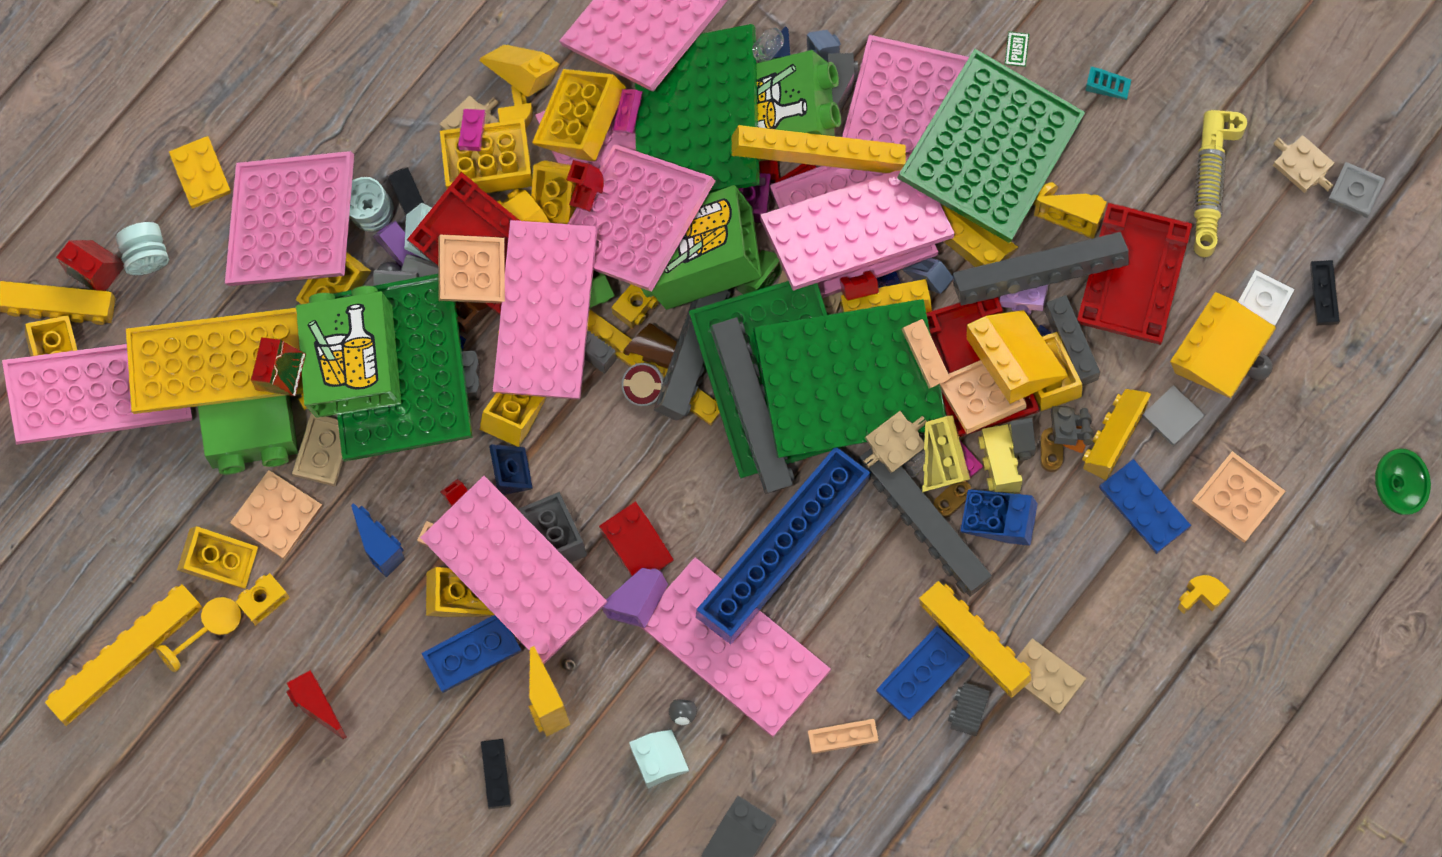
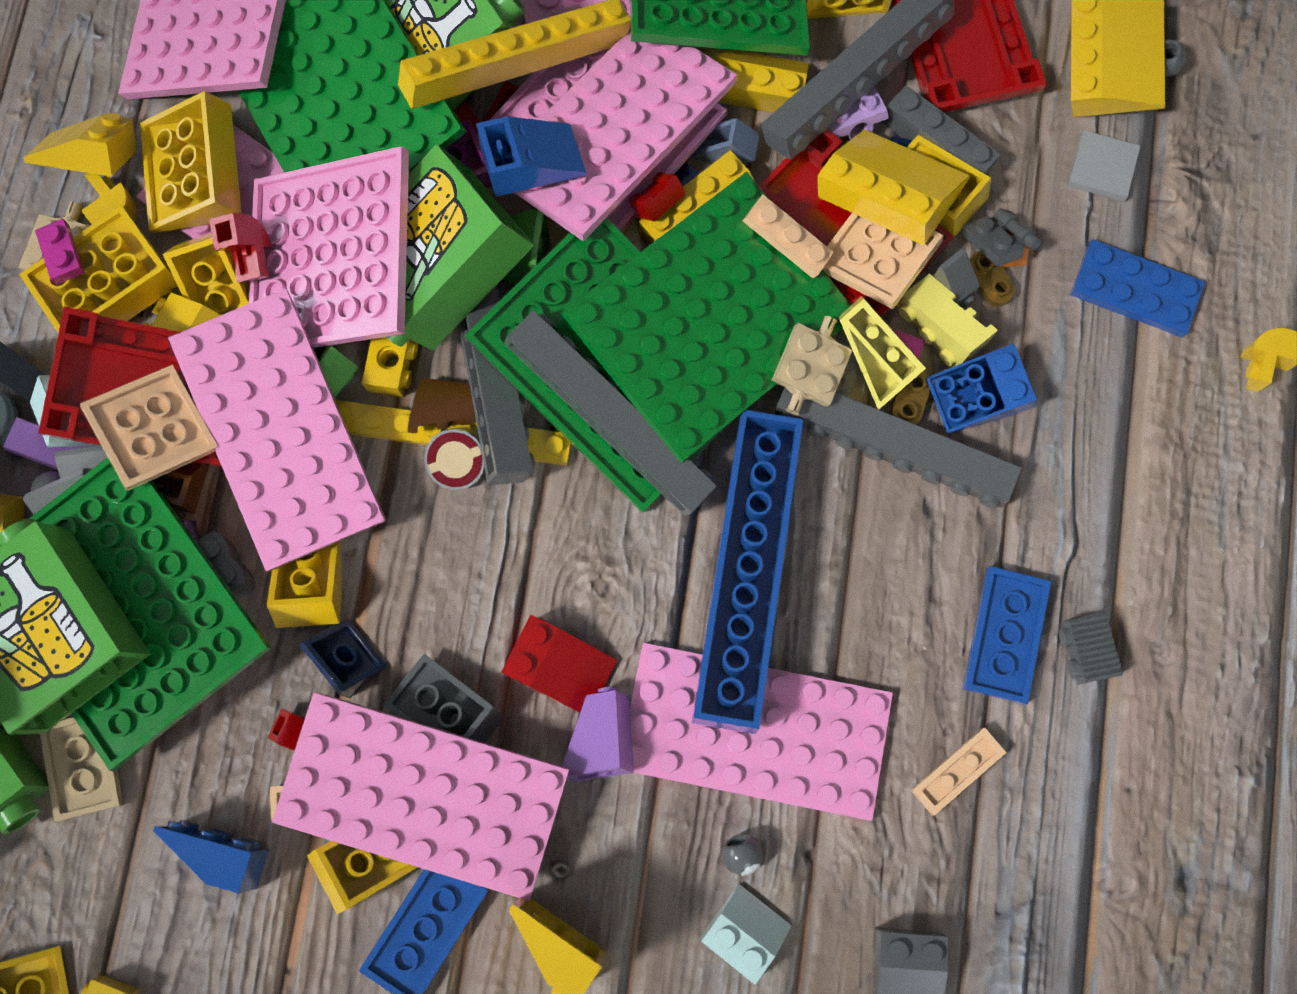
camera: 35 degrees left, 5 degrees up
light nougat plate [230,470,323,560] -> none
dark grey brick [584,329,617,374] -> none
dark pink plate [613,89,642,133] -> none
yellow brick [919,581,1031,698] -> none
tan plate [1016,638,1086,715] -> none
yellow slope [1082,389,1151,481] -> none
light nougat plate [1191,451,1286,543] -> none
none -> blue slope [476,116,586,197]

